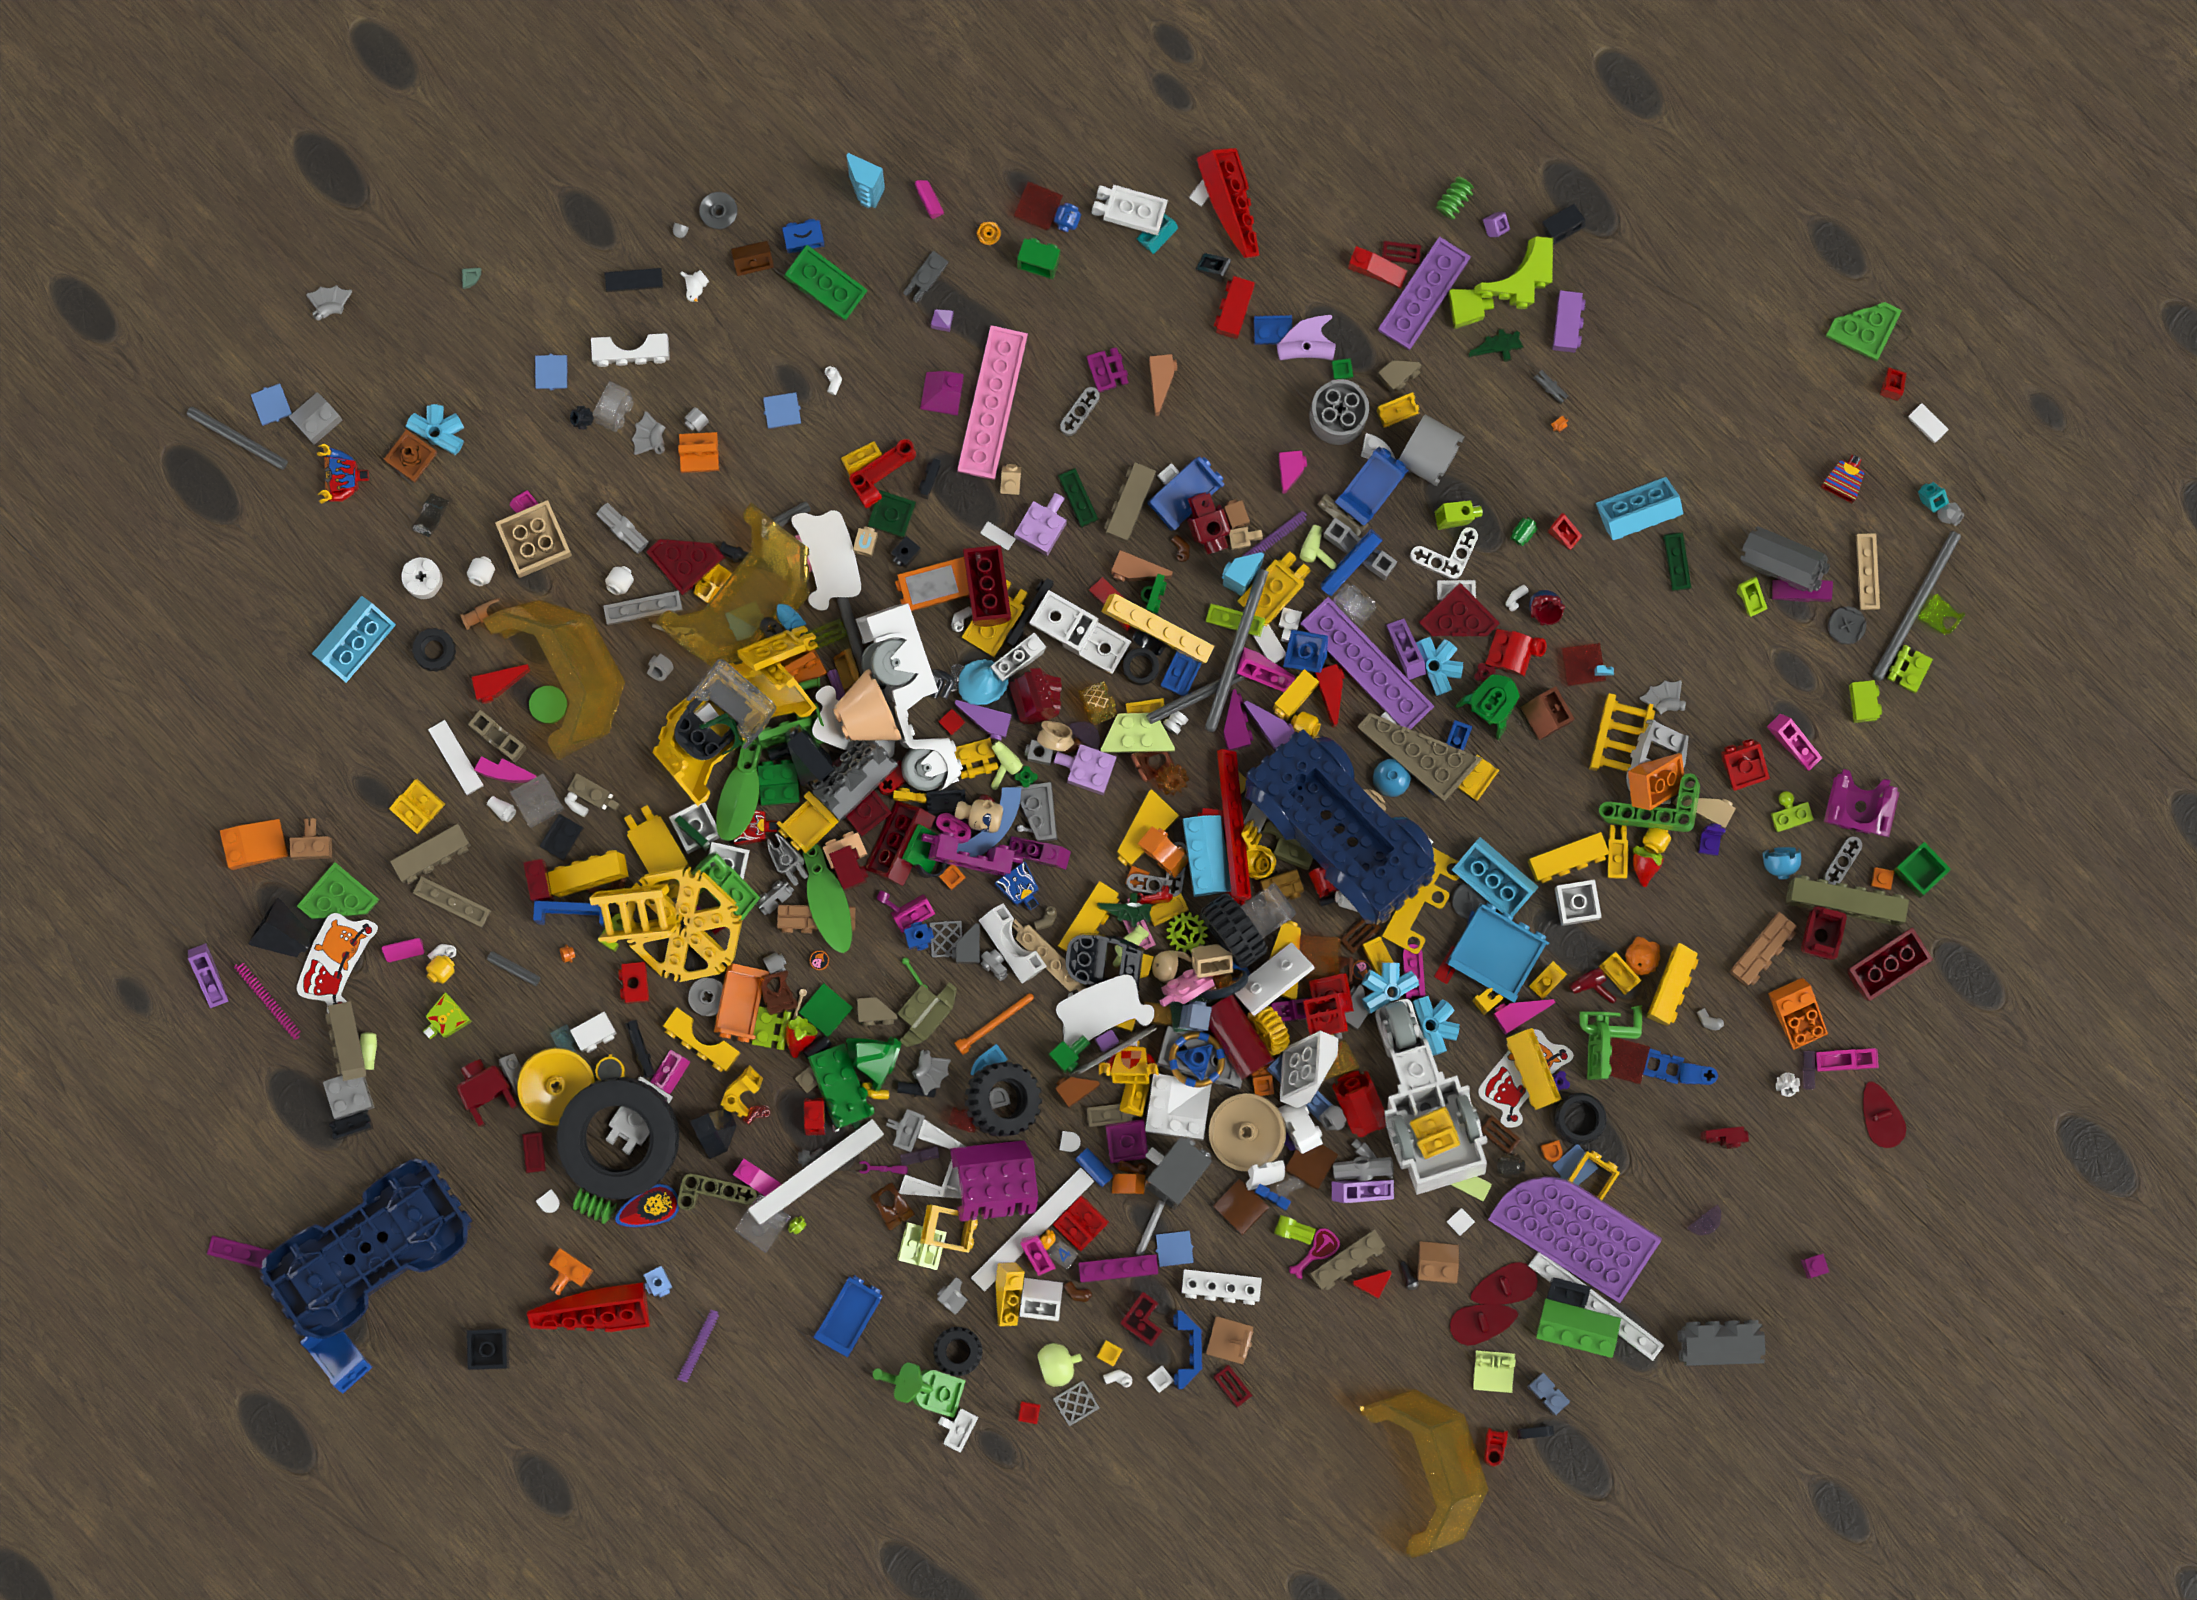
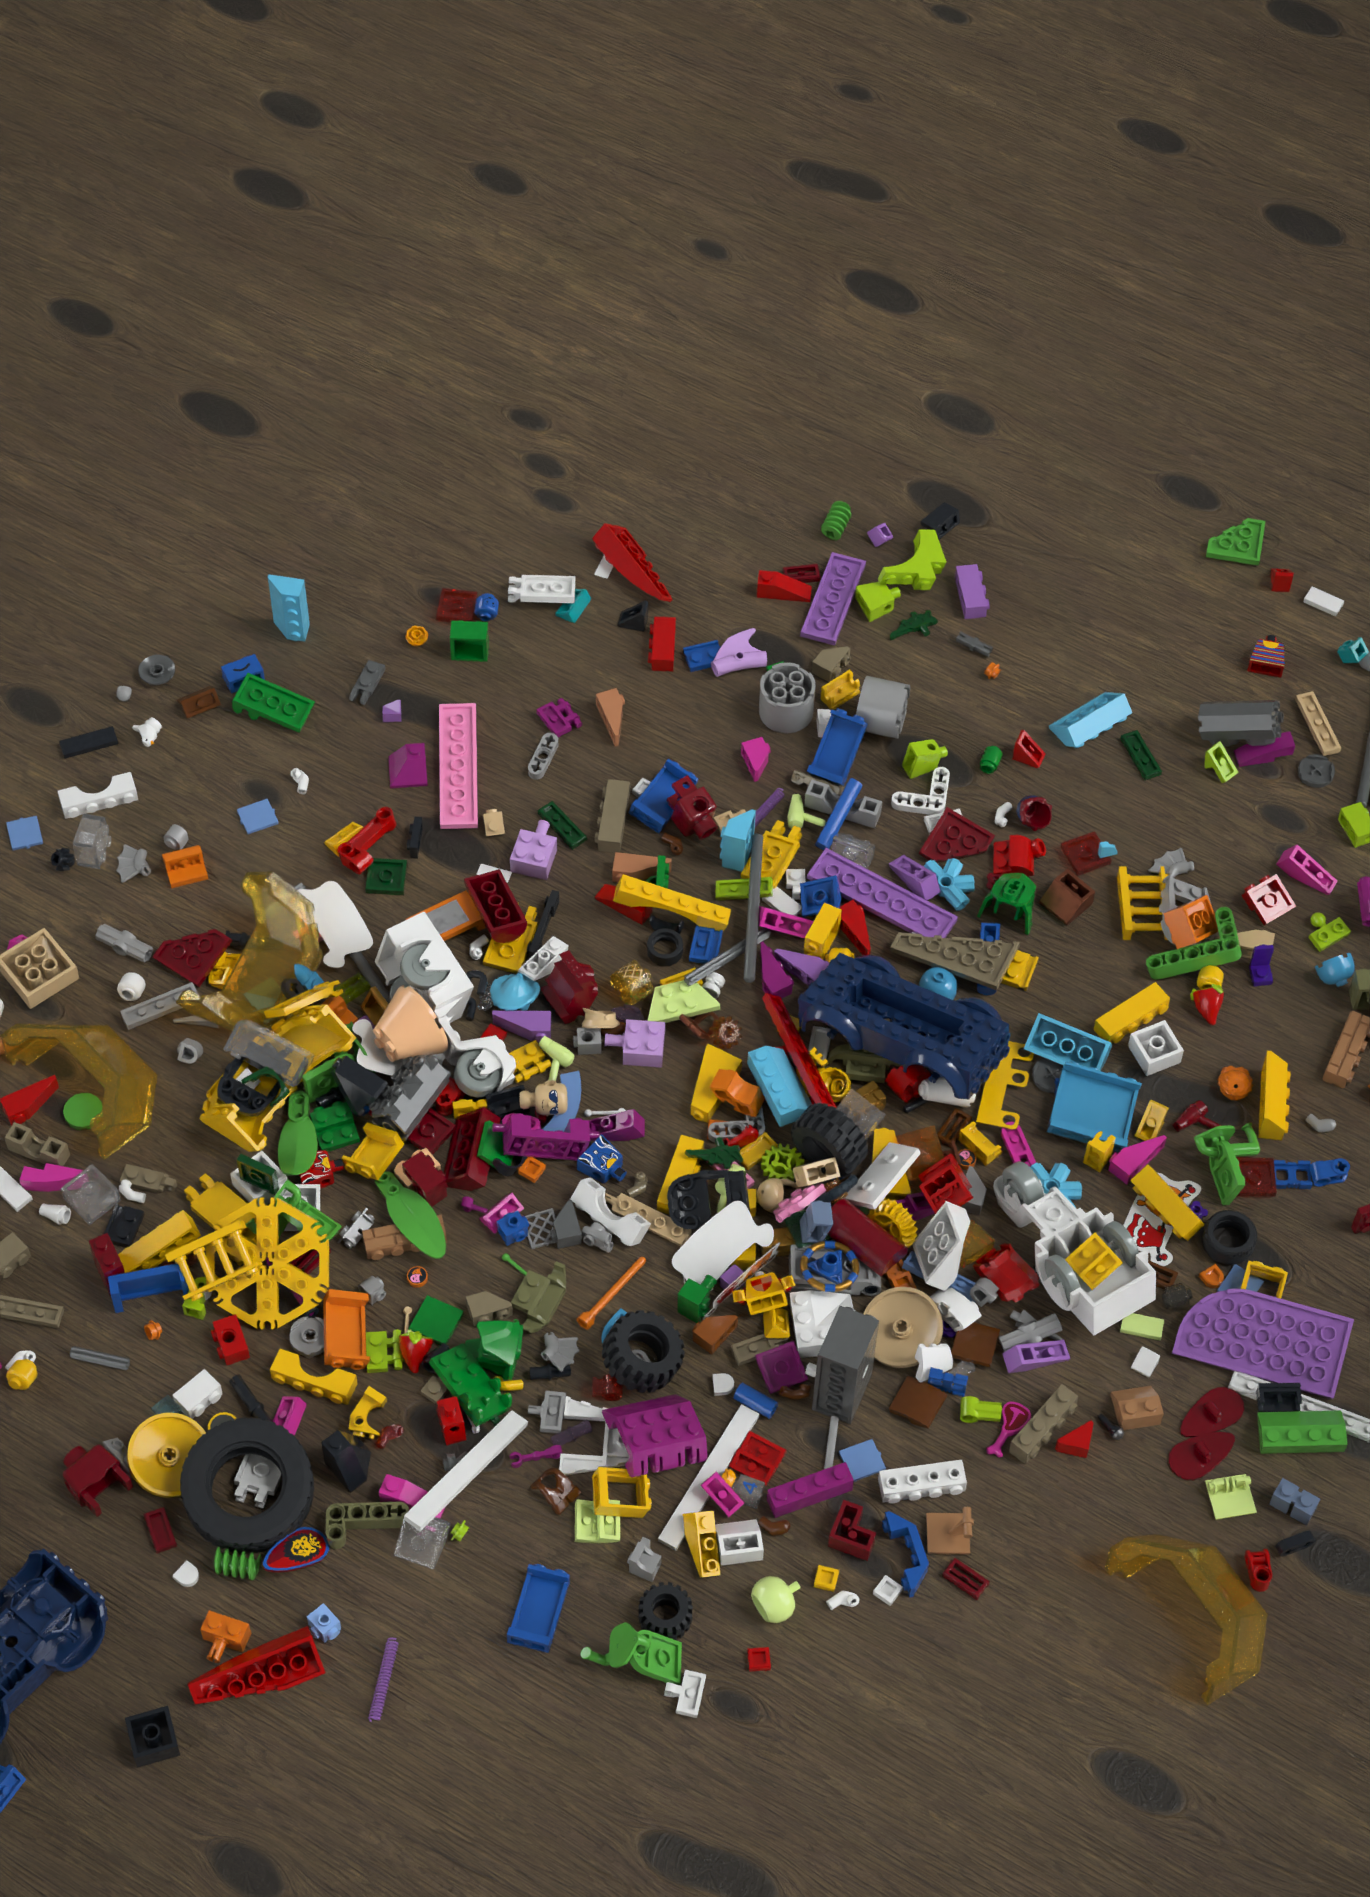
camera: 10 degrees left, 25 degrees down
lime torso [423,992,472,1040] -> none
copper piece [761,970,798,1015] -> none
light grey hinge [767,833,808,886] -> none
tan brick [853,527,878,558] -> none
black brick [891,536,921,568] -> none
dark pink slope [915,180,944,219] -> none
green plate [1015,766,1038,788] -> none
light grey wing [1017,782,1057,842] -> none
white bracket [1029,590,1131,675] -> none
light grey window [1053,1381,1099,1426] -> none
orange slope [1112,1174,1145,1194] -> none
medium nougat brick [1224,499,1250,530] -> none
medium azure piece [1361,963,1419,1013] -> none
red sticker [1434,946,1456,984] -> none
yellow hinge [1599,952,1641,995] -> none
yellow hinge [1607,825,1628,879] -> none

